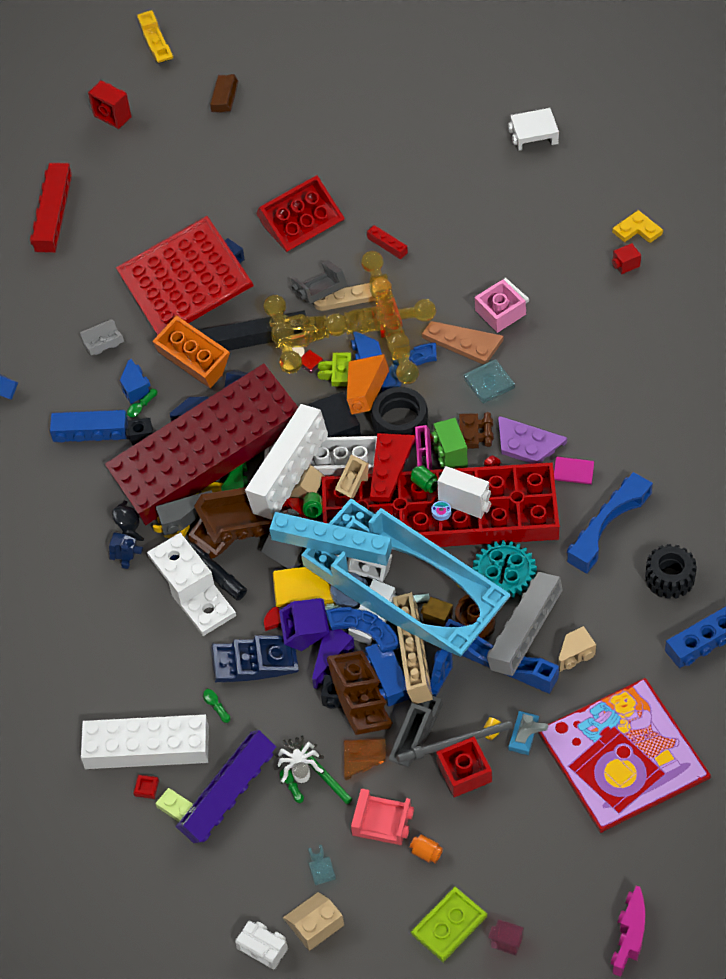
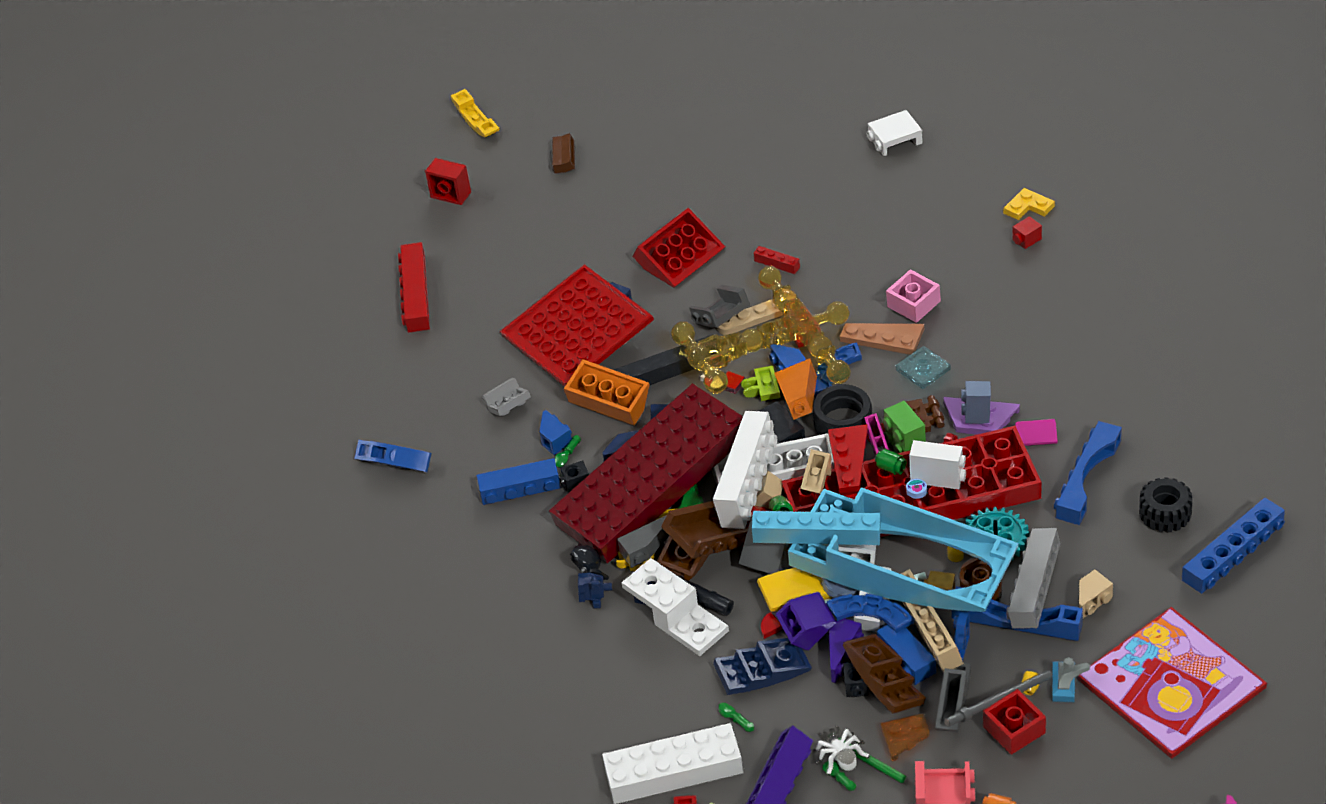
camera: 10 degrees left, 10 degrees down
none -> sand blue brick [961,381,991,424]

